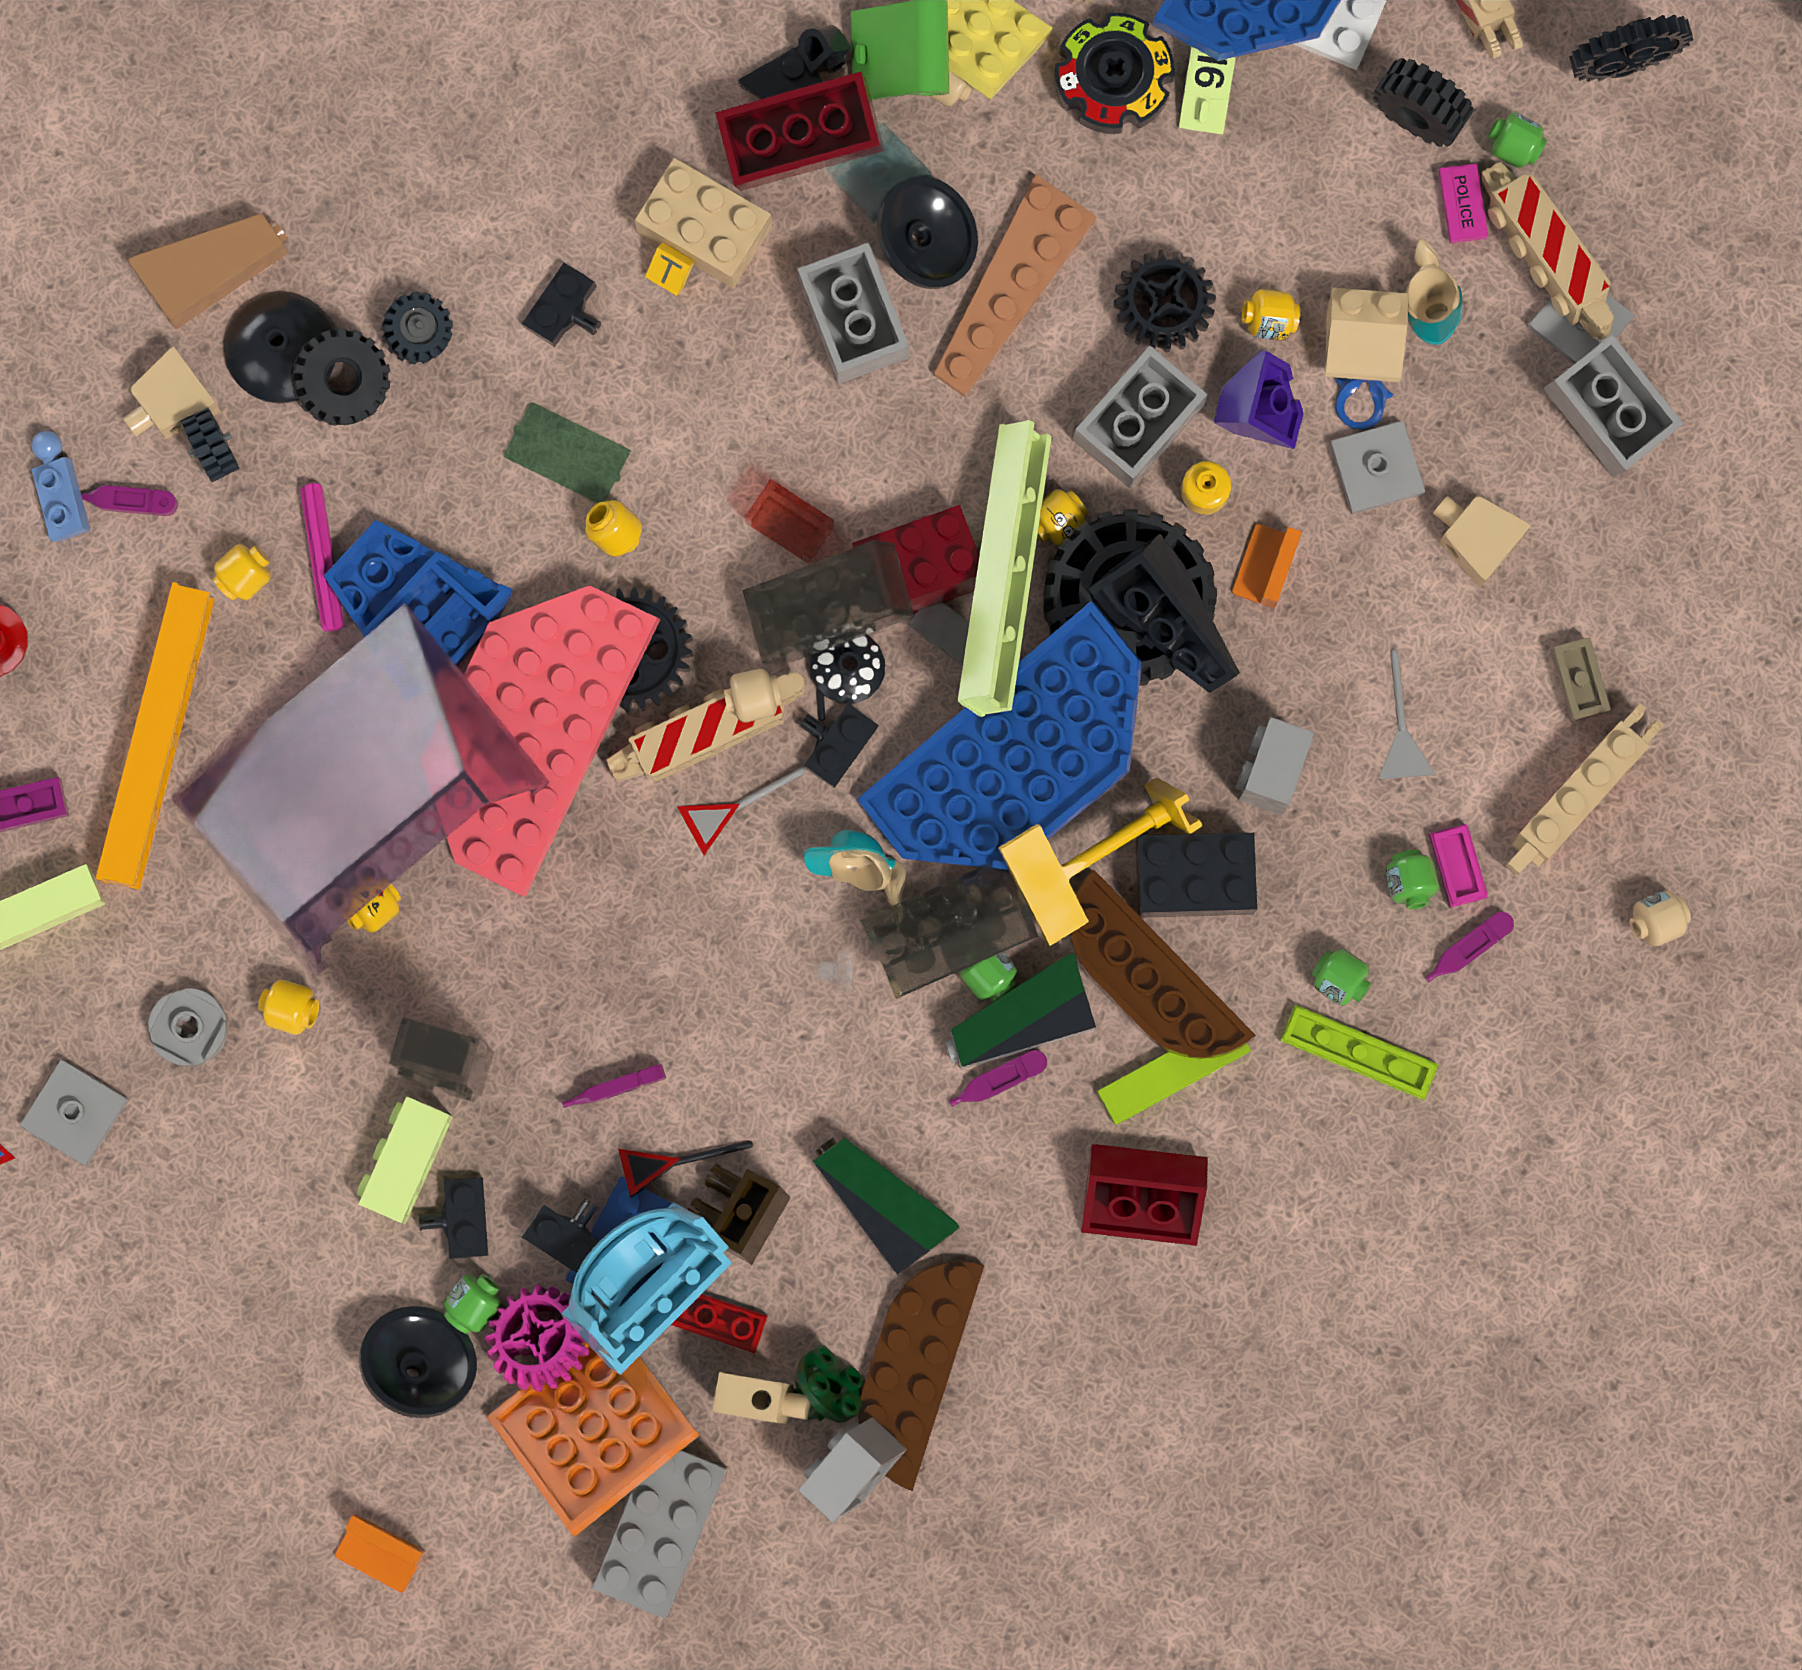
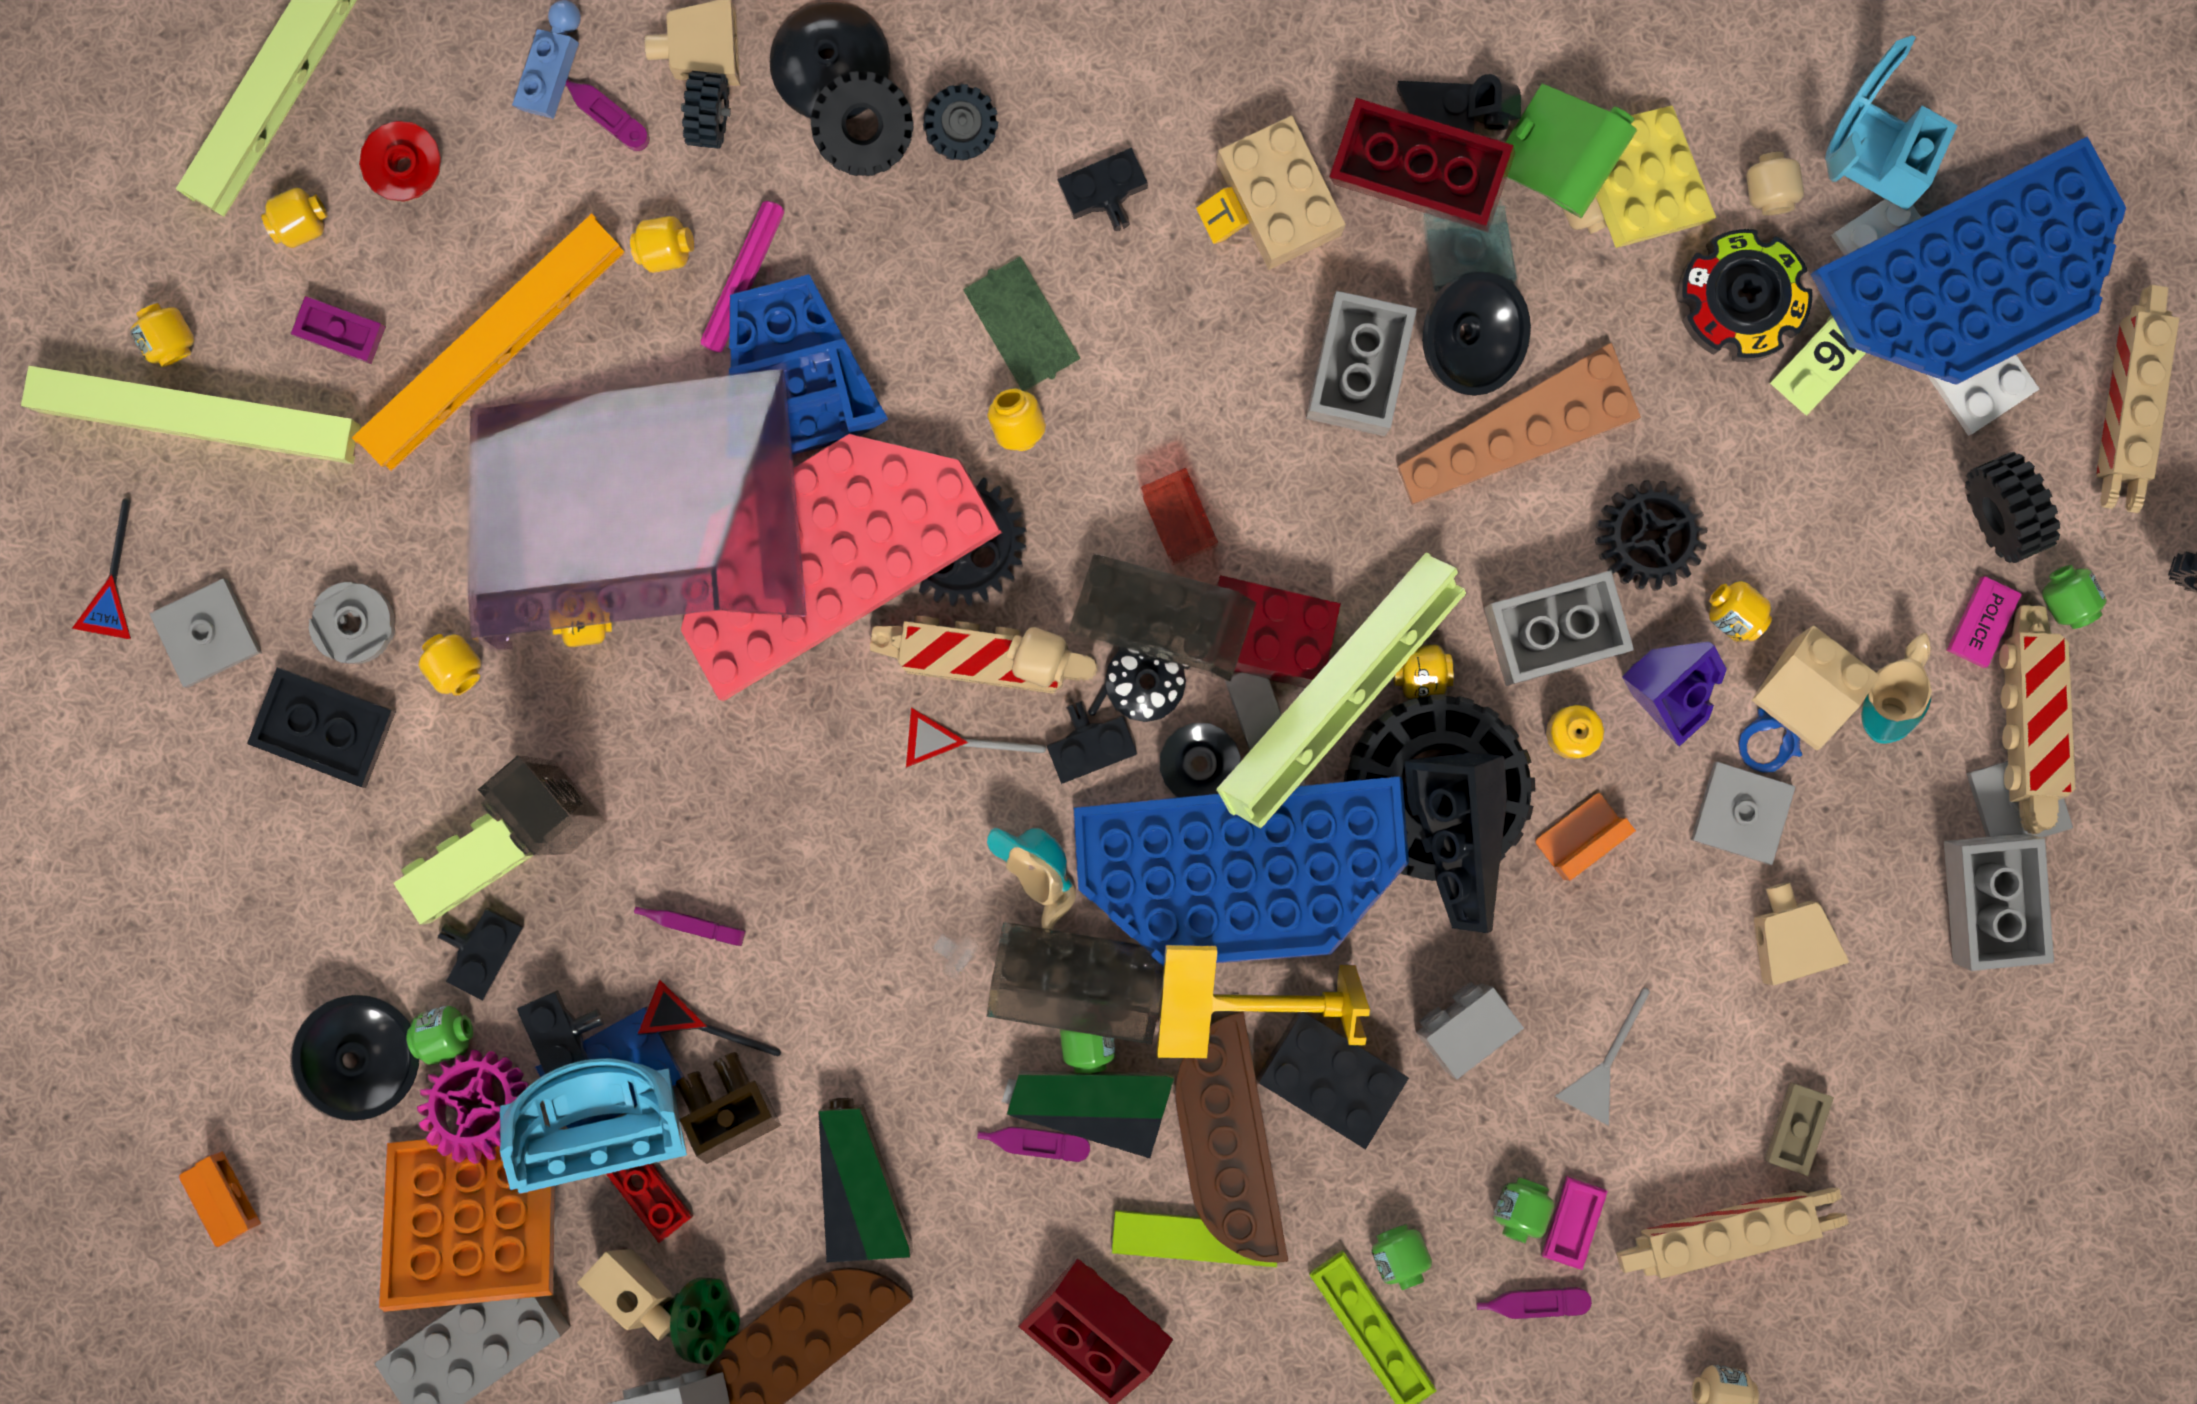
camera: 35 degrees right, 5 degrees up
none -> black plate [247,667,396,788]
none -> black dish [1159,723,1241,798]

